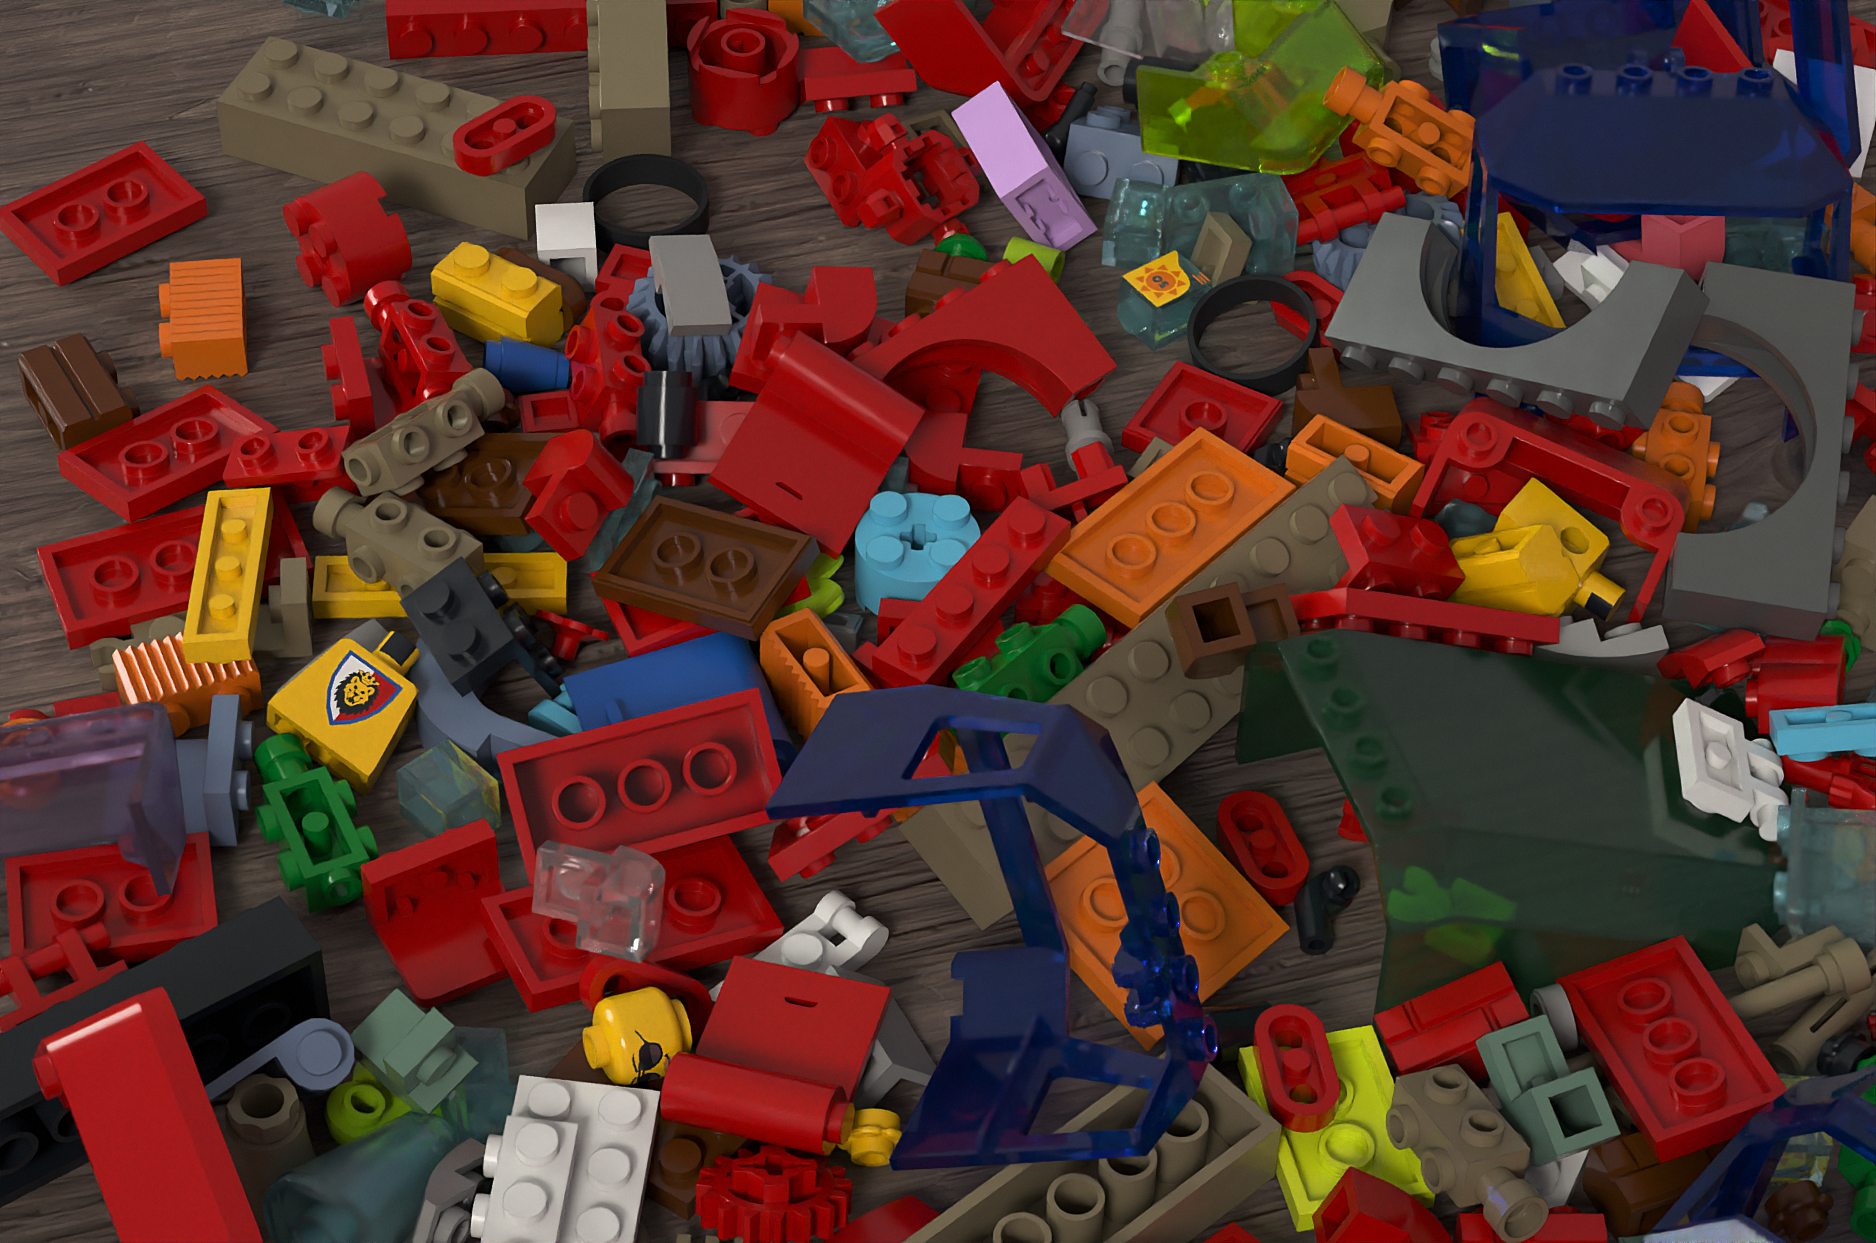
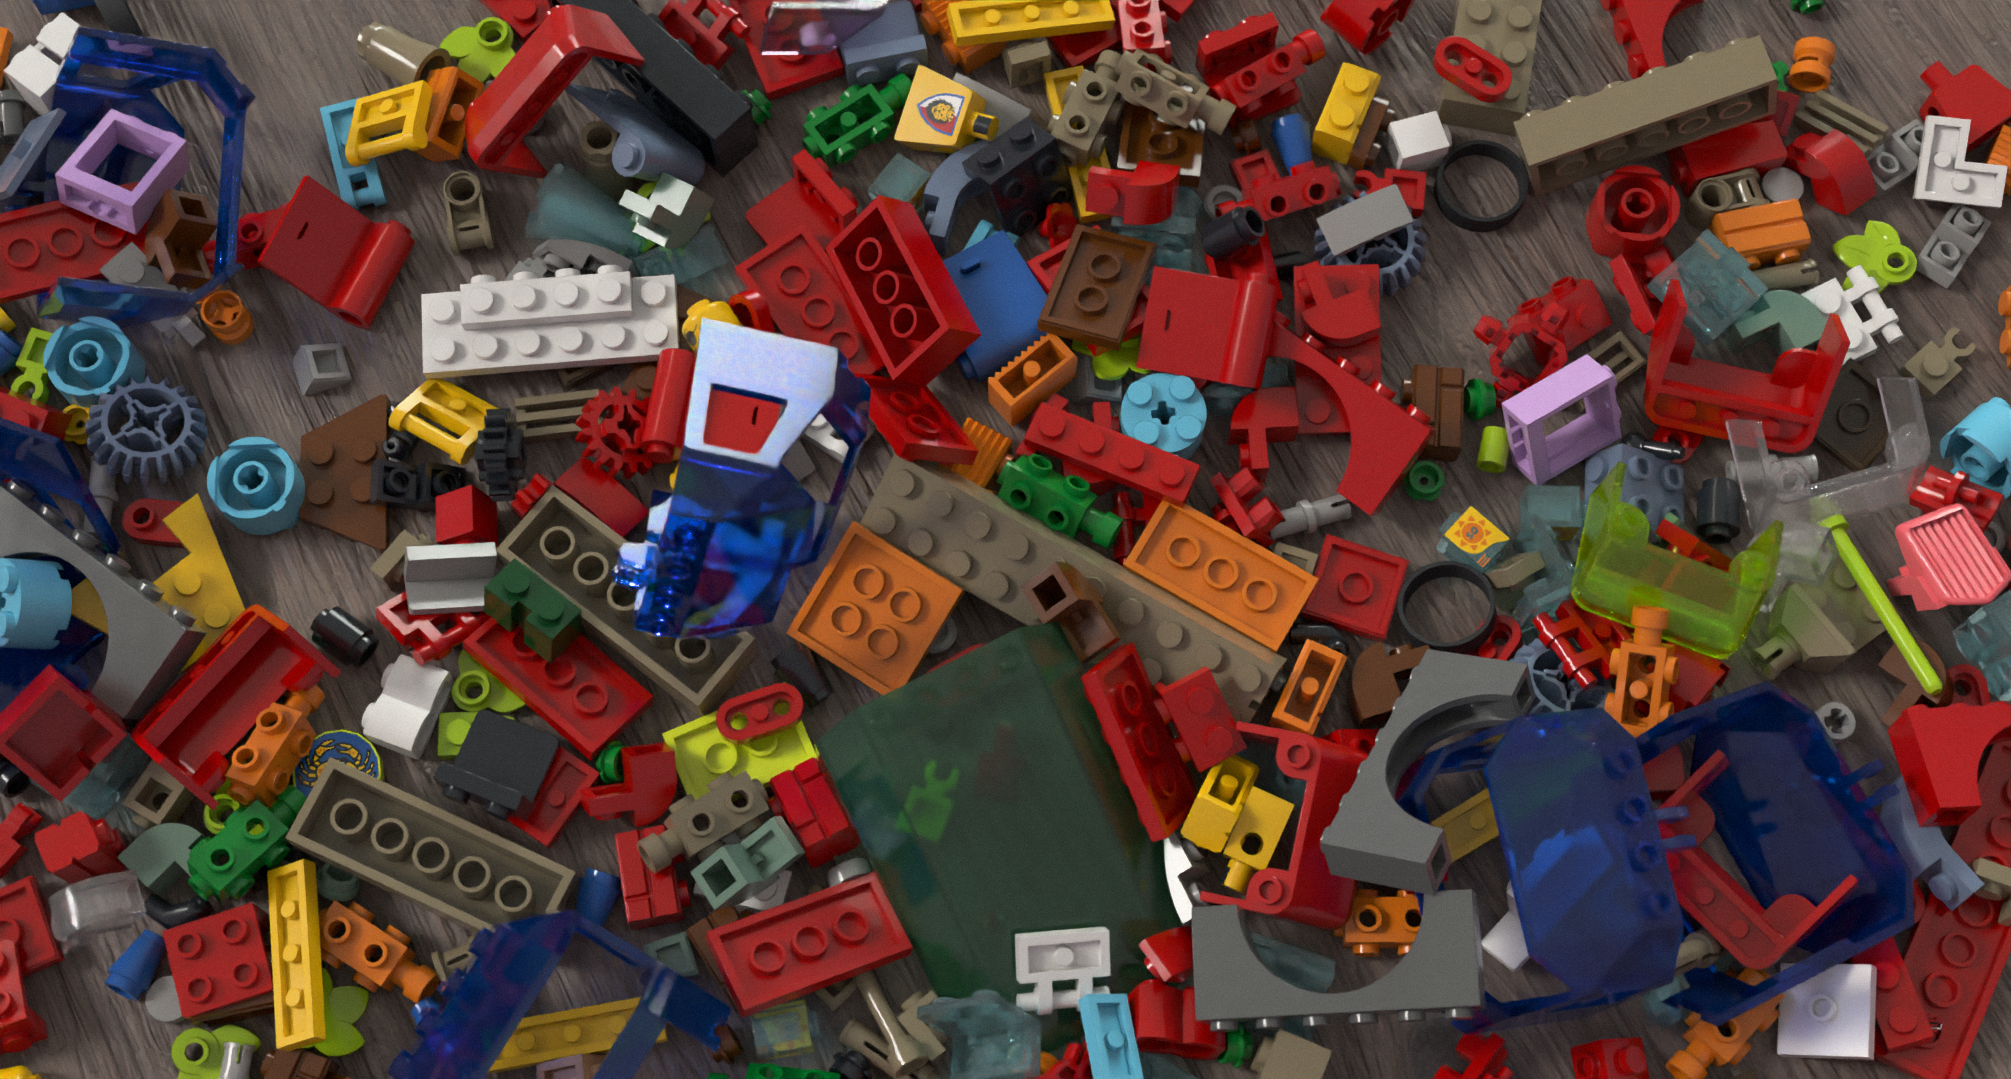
camera: 80 degrees right, 25 degrees up
clear brick [532,840,666,963] -> none

